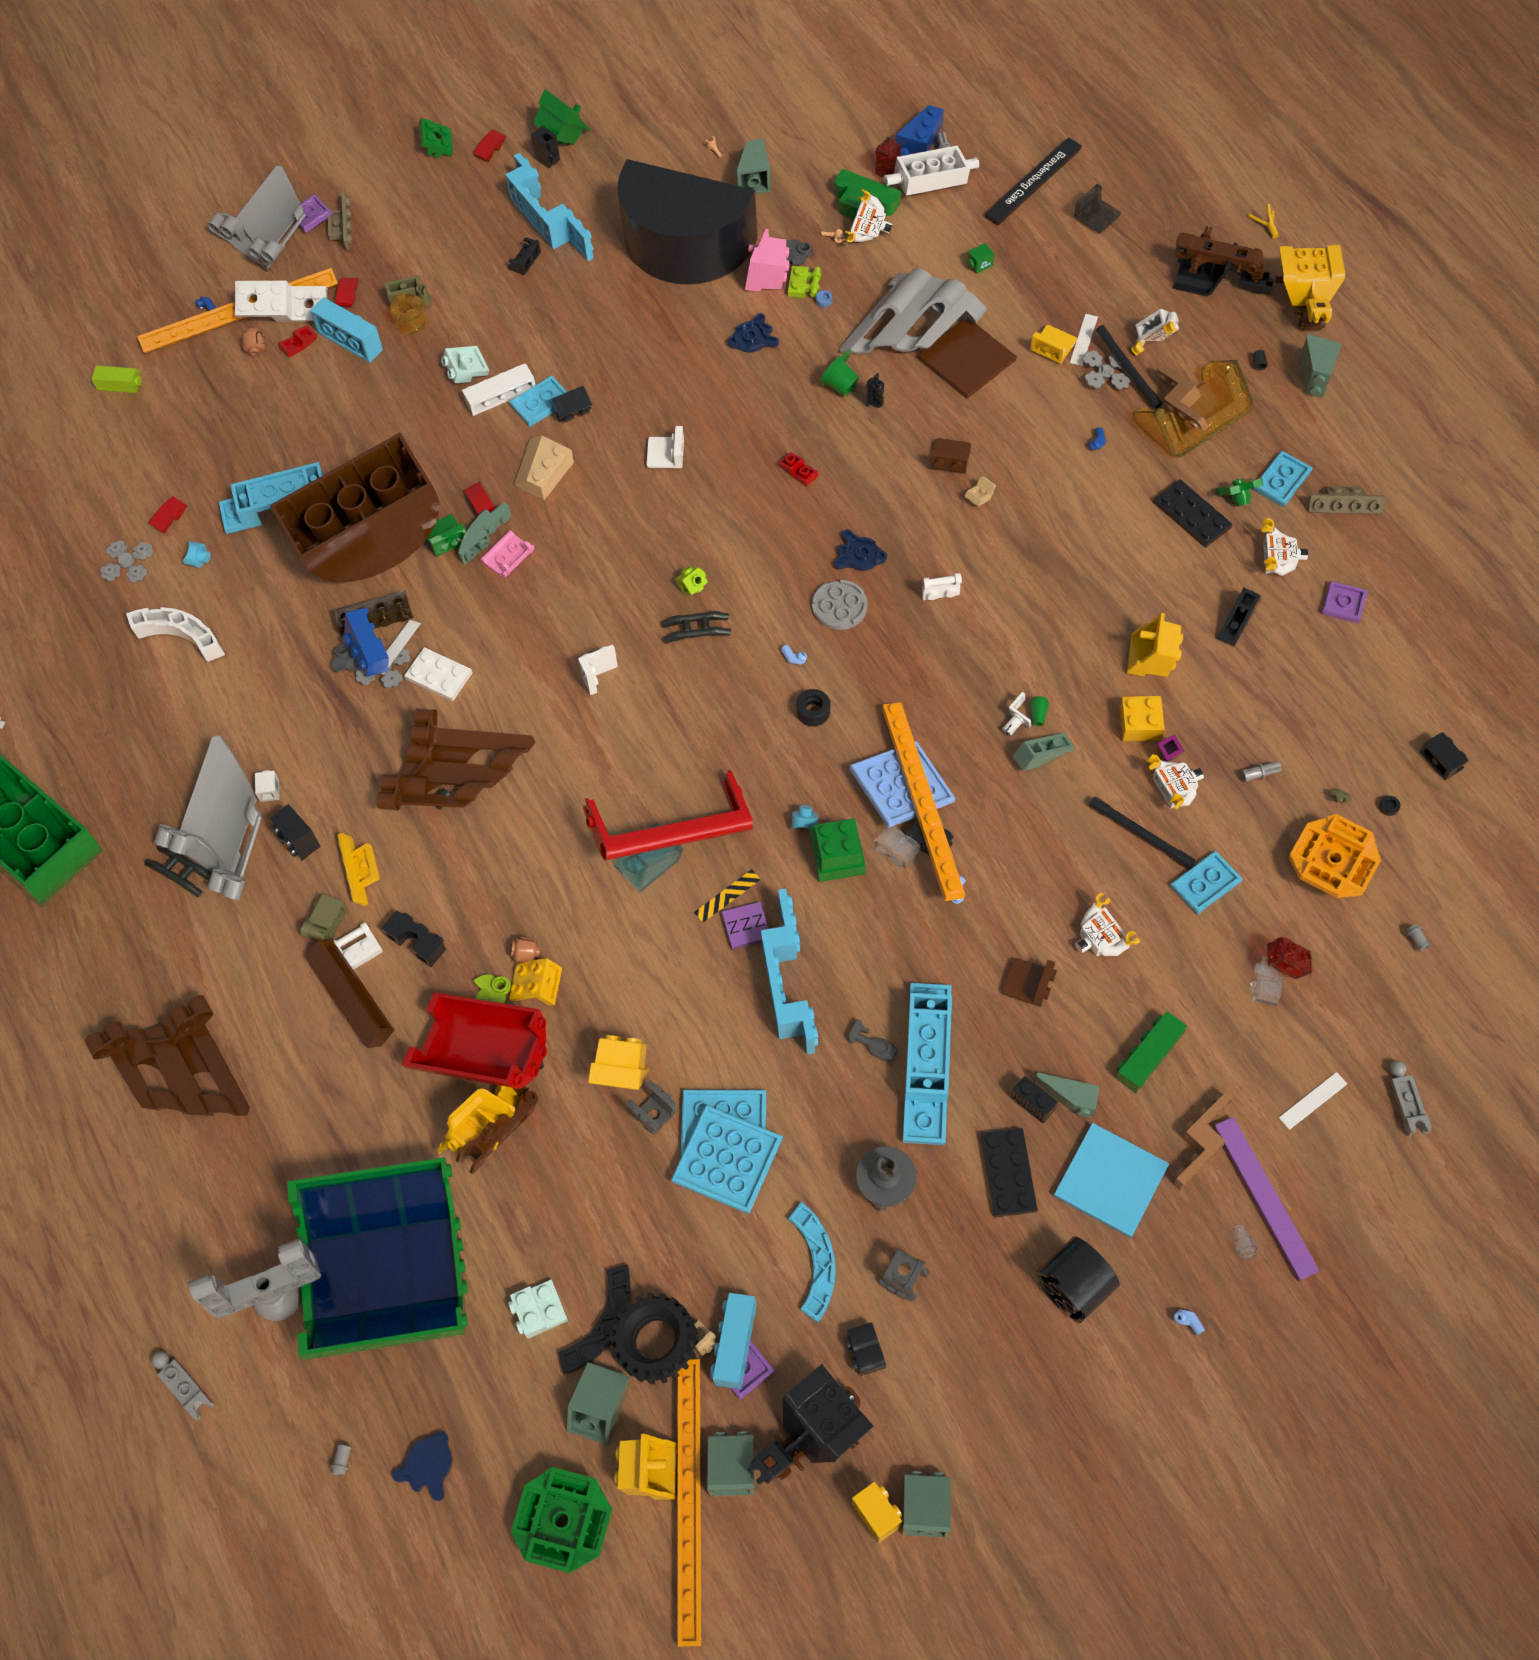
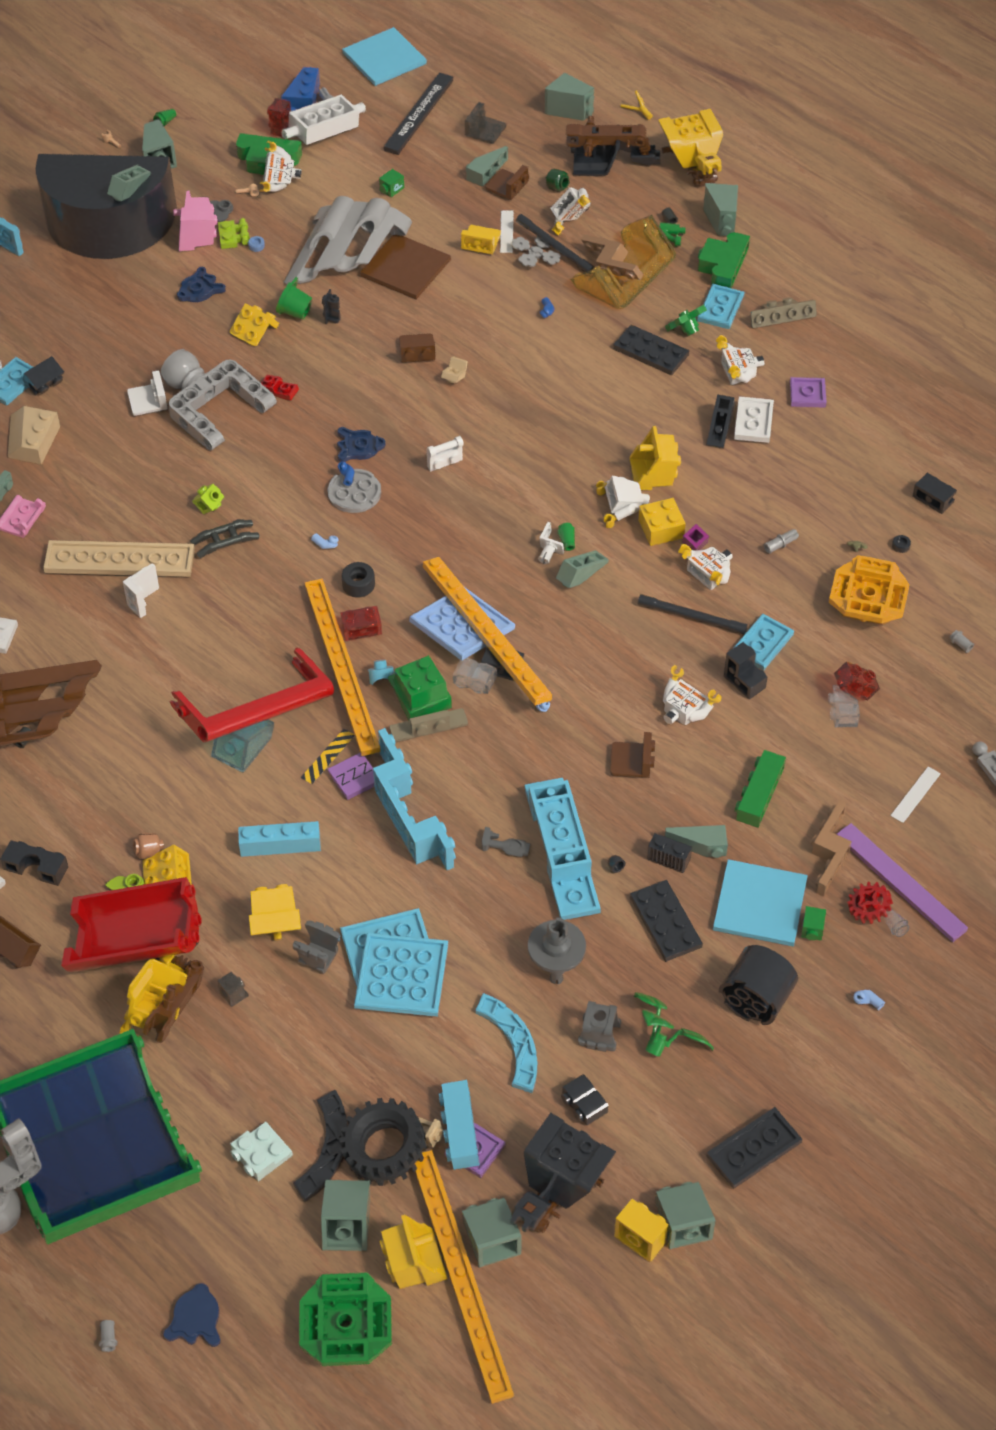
camera: 20 degrees left, 10 degrees down
none -> tan plate [44,540,195,577]
none -> sand green slope [107,165,151,201]
none -> green cone [153,108,177,126]
none -> light grey piece [161,349,277,451]
none -> clear smoke brick [217,972,249,1007]
none -> yellow bracket [230,303,279,346]
none -> medium azure brick [238,821,321,857]
none -> light orange plate [305,578,380,756]
none -> blue arm [337,461,355,486]
none -> clear red brick [340,606,382,641]
none -> medium azure tile [342,27,427,86]
none -> dark tan bracket [389,708,468,742]
none -> sand green slope [465,146,508,187]
none -> reddish brown bracket [485,165,529,200]
none -> sand green slope [545,72,594,121]
none -> dark green head [546,169,570,192]
none -> white torso [596,476,650,528]
none -> black hinge [608,855,626,873]
none -> green plant [634,992,714,1057]
none -> green plant [659,222,686,247]
none -> green brick [698,232,750,289]
none -> black plate [706,1107,802,1189]
none -> black brick [724,642,768,700]
none -> white plate [734,397,774,443]
none -> green brick [801,906,826,941]
none -> red gear [847,881,893,924]

